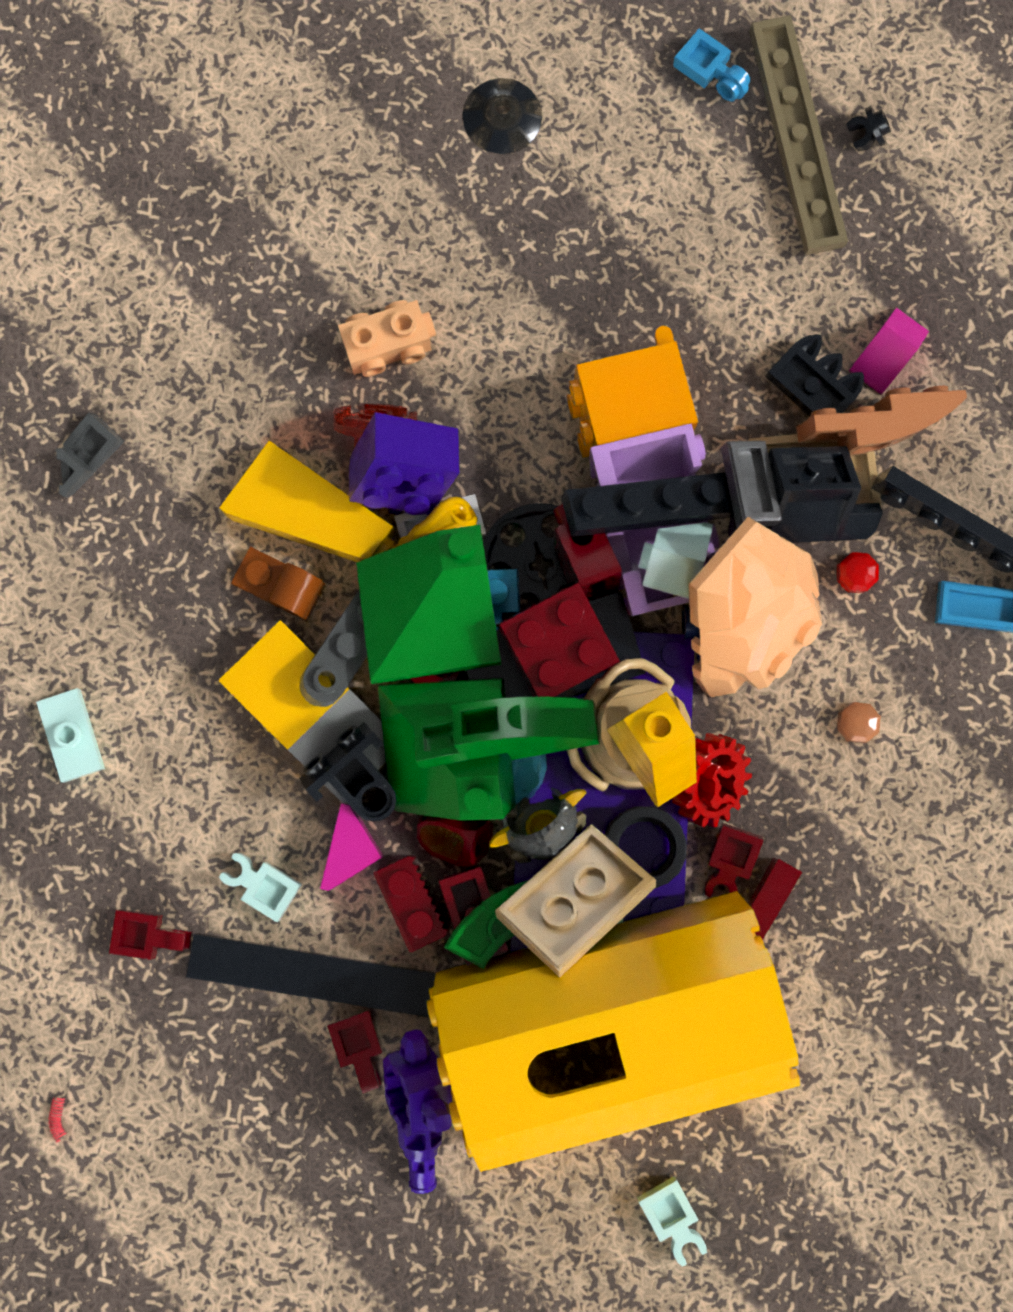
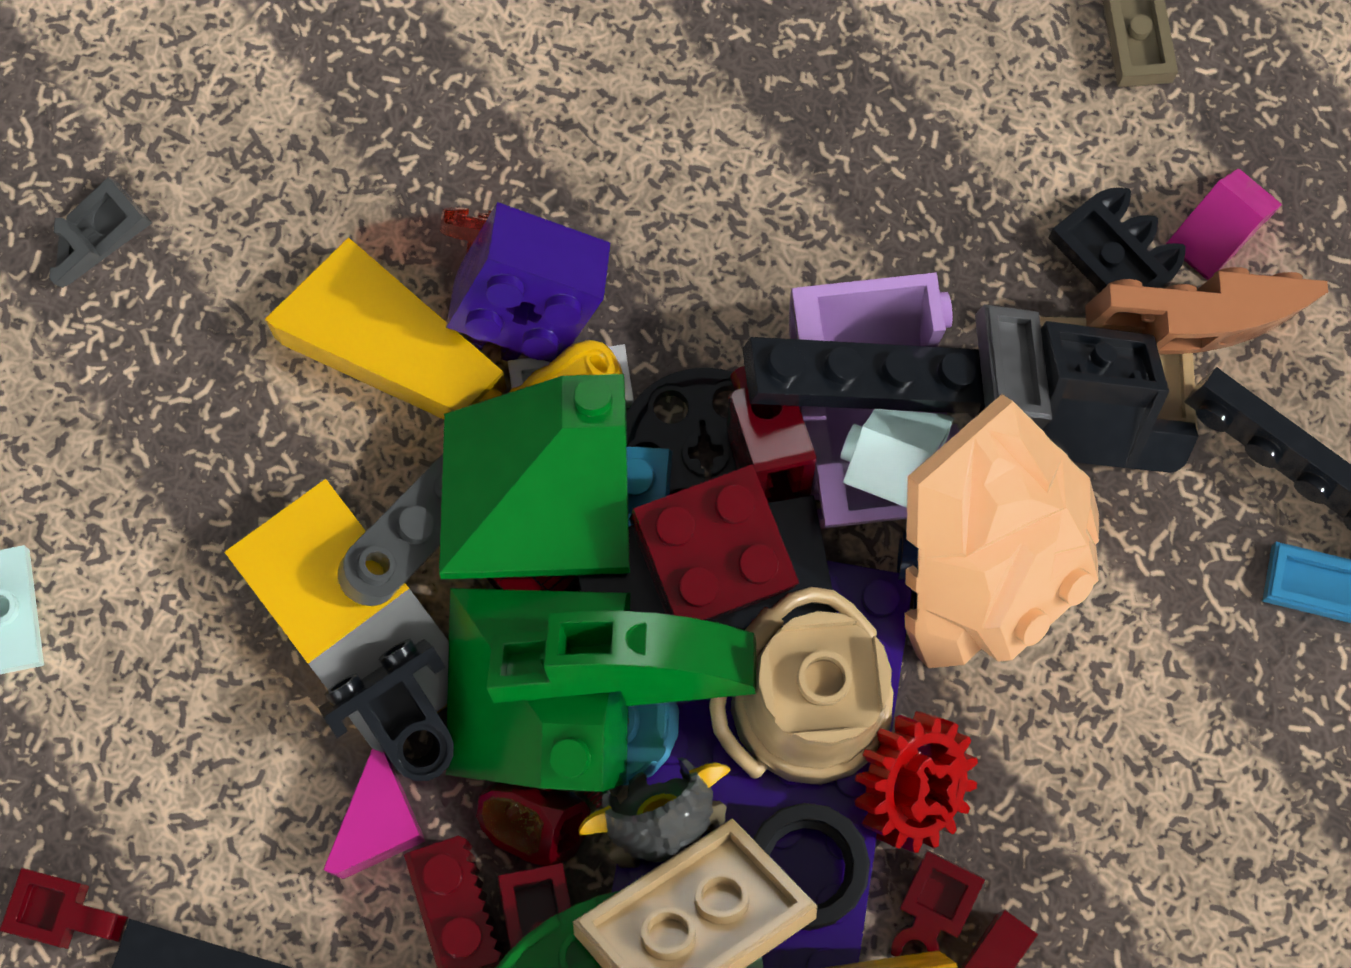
camera: 10 degrees right, 10 degrees down
light aqua plate [219,853,302,922] -> none
dark orange plate [231,546,326,622] -> none
light nougat brick [338,300,436,377] -> none
light orange container [567,326,698,458] -> none
yellow slope [607,691,697,807] -> none
red tile [837,552,879,593] -> none
nougat tile [837,702,881,743] -> none

